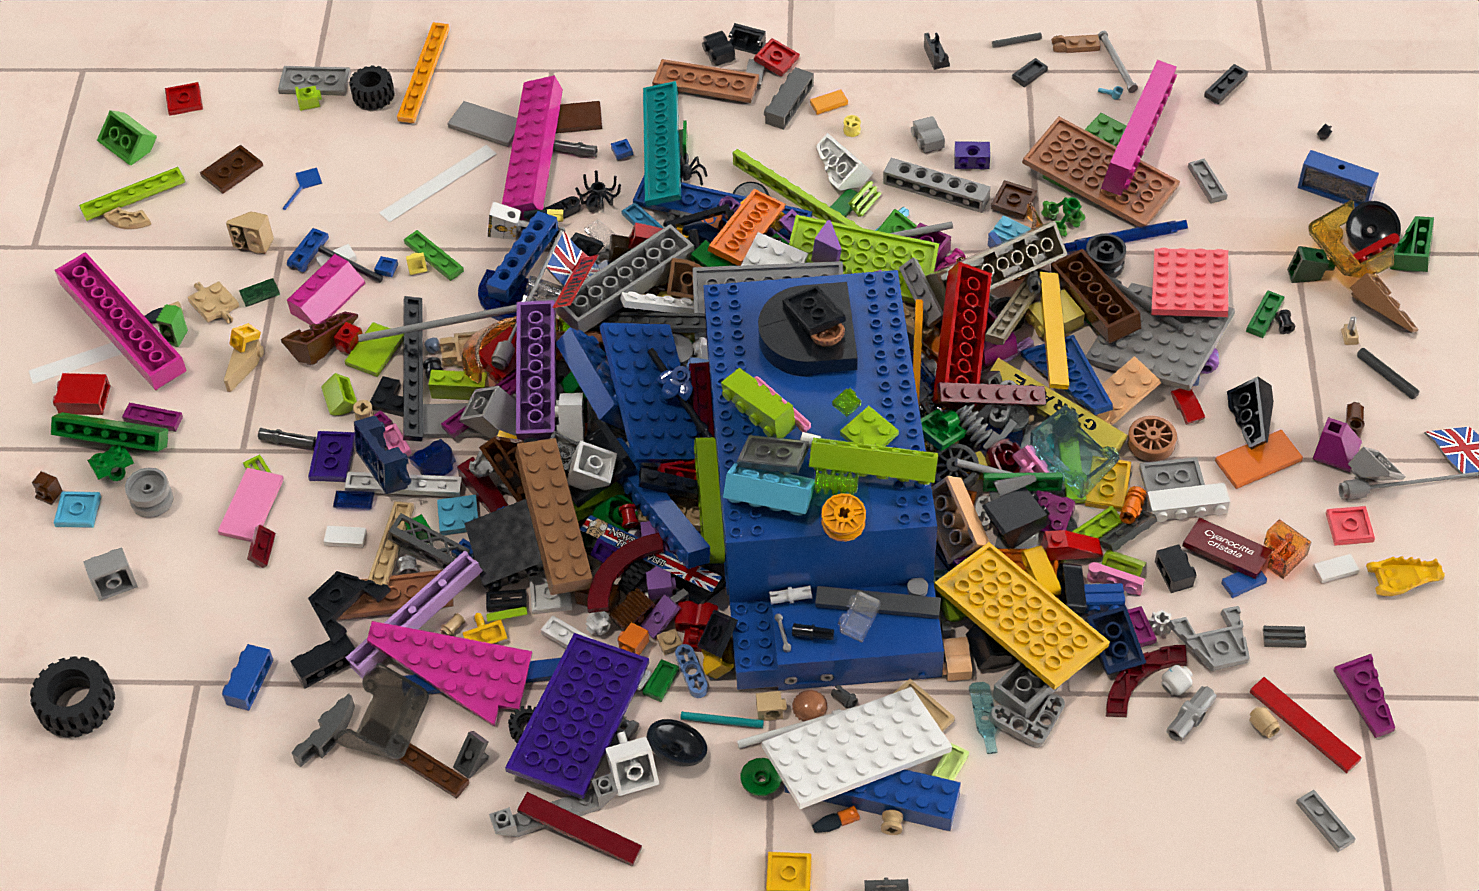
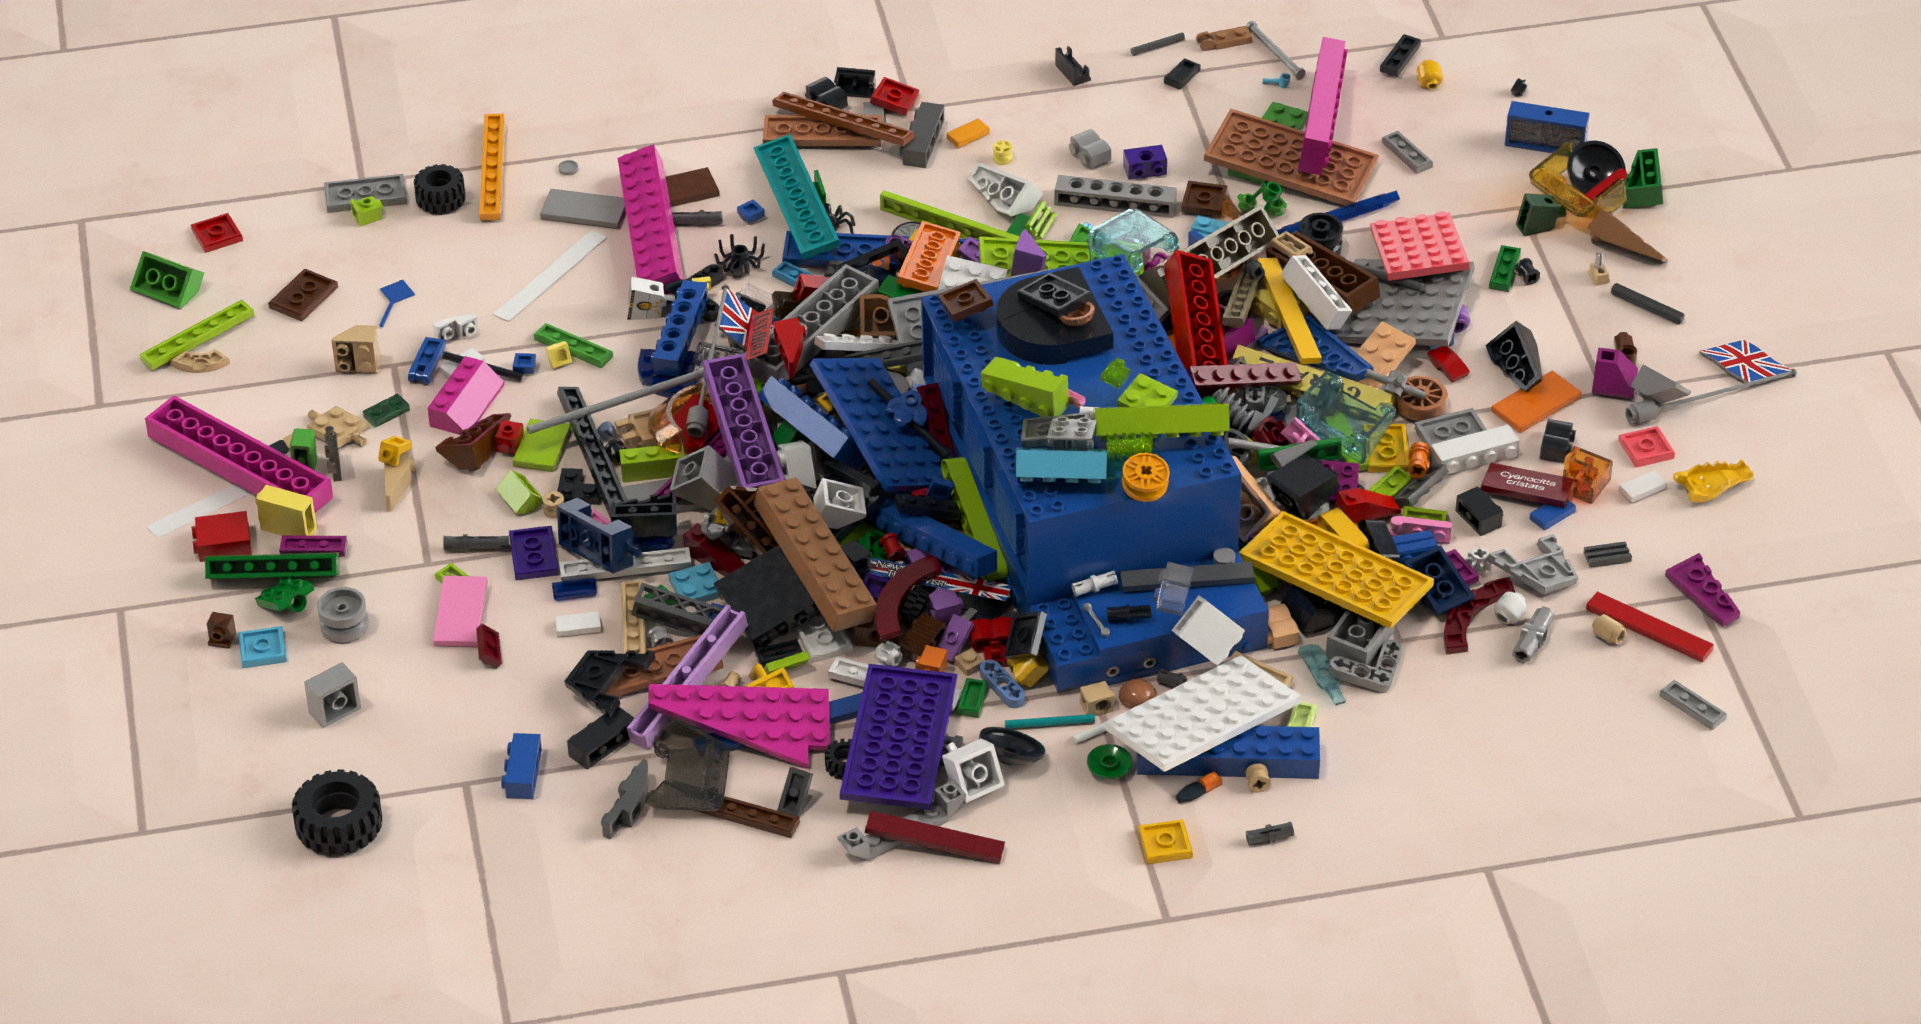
camera: 15 degrees left, 10 degrees down
none -> light yellow brick [255,485,317,536]
none -> clear smoke plate [324,426,342,482]
none -> white slope [433,315,479,341]
none -> light grey piece [558,160,578,175]
none -> black wedge [611,490,677,538]
none -> dark orange tile [772,91,914,147]
none -> red slope [773,317,806,378]
none -> black brick [840,539,871,575]
none -> blue plate [926,476,954,500]
none -> reddish brown plate [937,279,994,322]
none -> light grey hinge [1047,417,1097,451]
none -> clear light blue windscreen [1087,208,1179,273]
none -> white brick [1172,595,1245,666]
none -> tan tile [1271,231,1313,258]
none -> white brick [1280,255,1352,330]
none -> light grey bar [1364,369,1426,400]
none -> yellow head [1416,59,1443,89]
none -> black brick [1540,419,1576,462]

